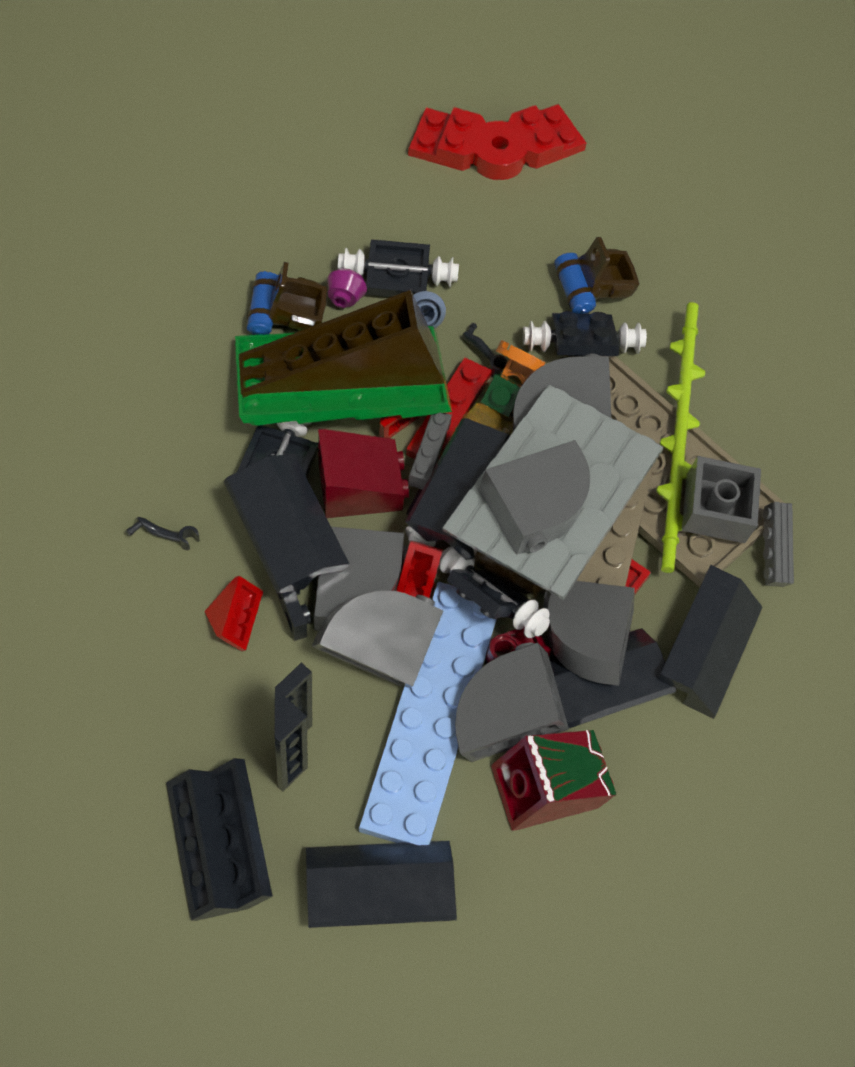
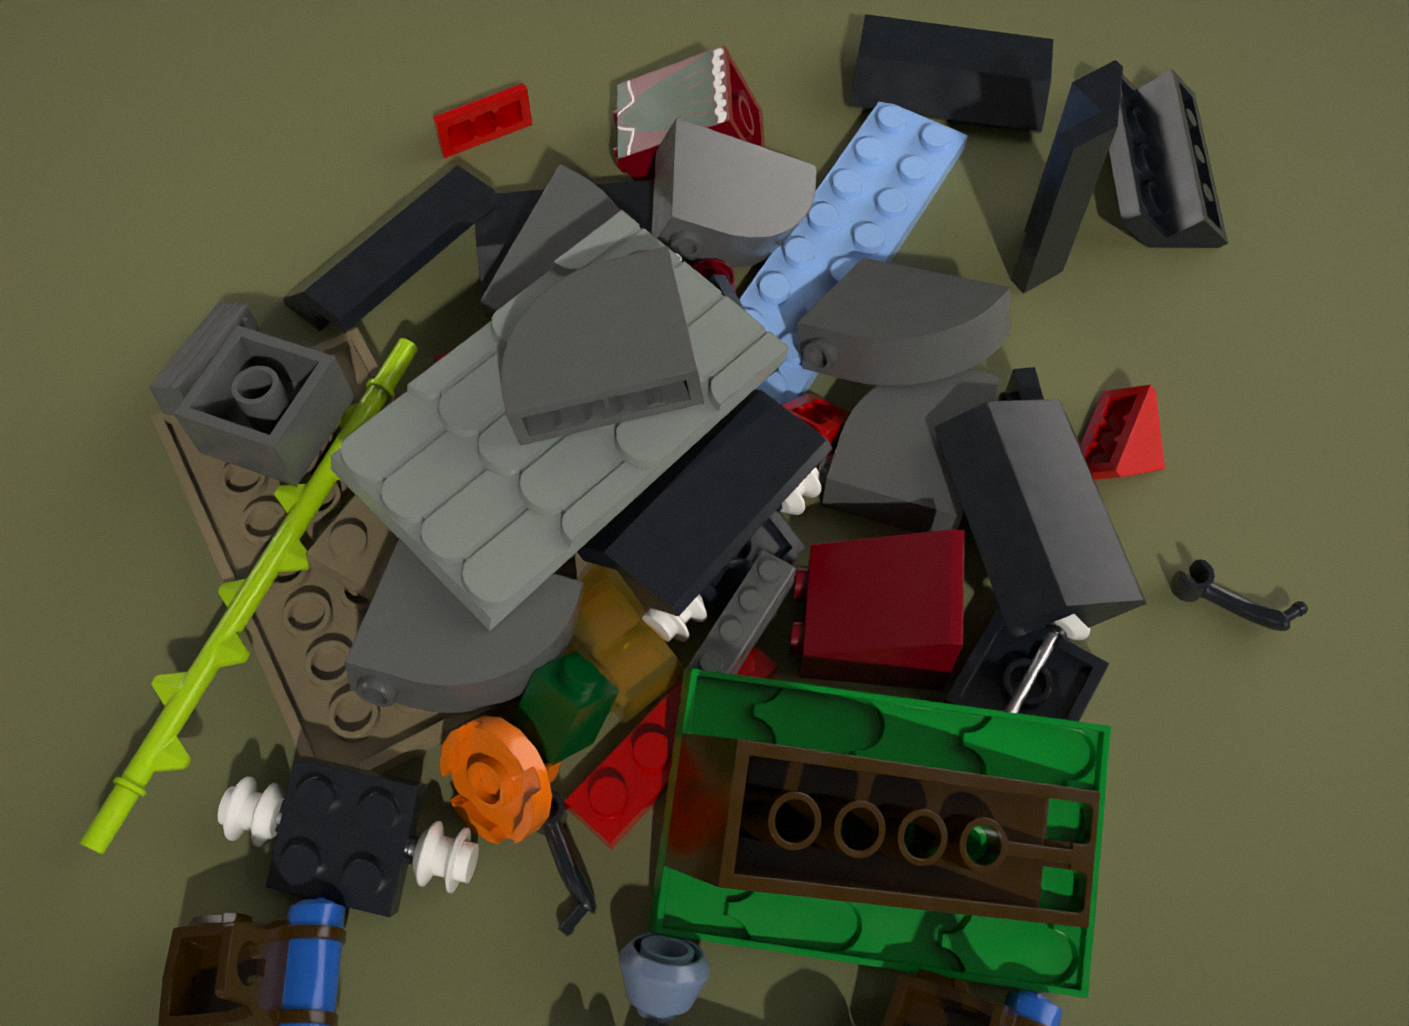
camera: 160 degrees left, 0 degrees up
none -> red slope [433,83,533,159]

